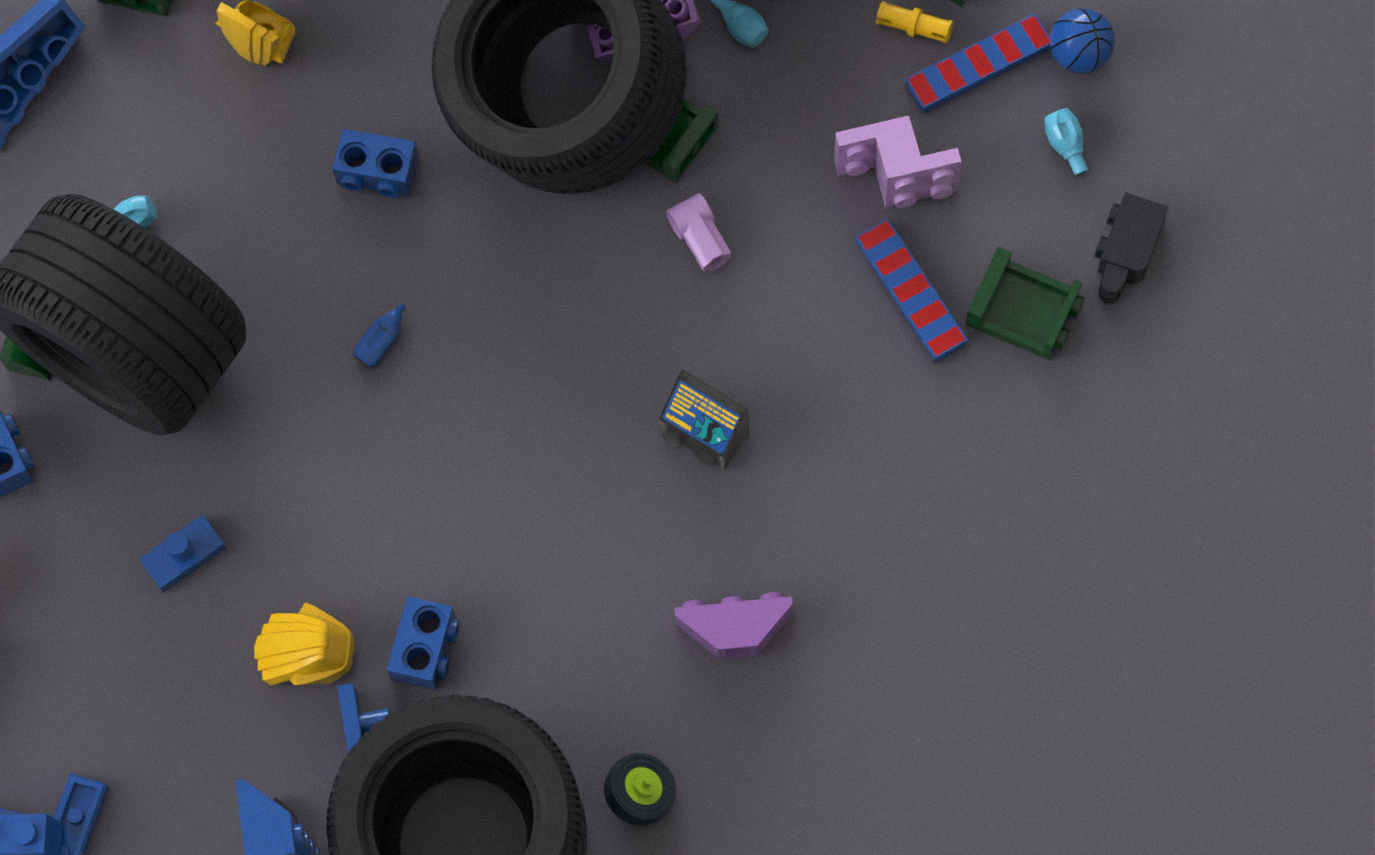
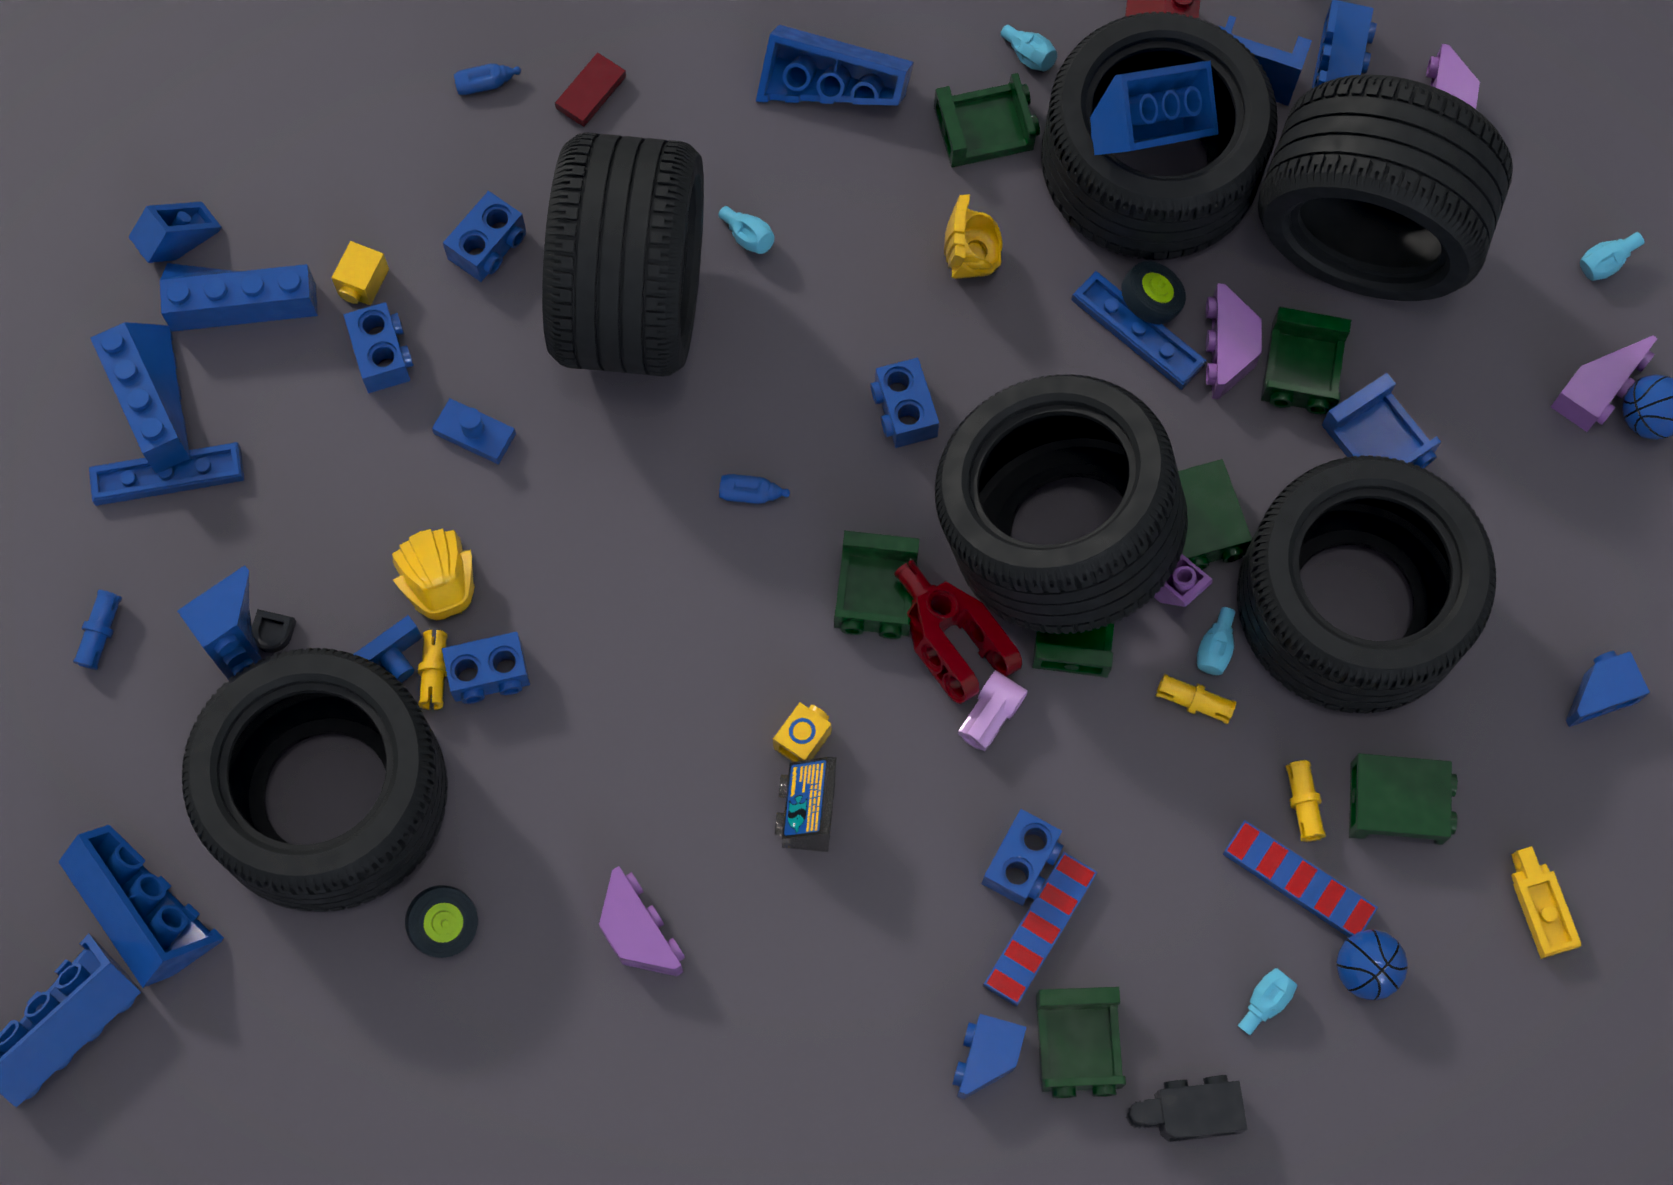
camera: 55 degrees right, 0 degrees up
lavender bracket [834,116,962,208] -> none
none -> blue brick [343,302,414,393]
none -> yellow pin [417,630,448,710]
none -> yellow brick [773,702,832,764]
none -> dark green panel [834,530,920,639]
none -> dark red piece [894,560,1022,704]
none -> blue slope [952,1014,1026,1099]
none -> blue brick [981,809,1064,906]
none -> yellow pin [1155,673,1236,724]

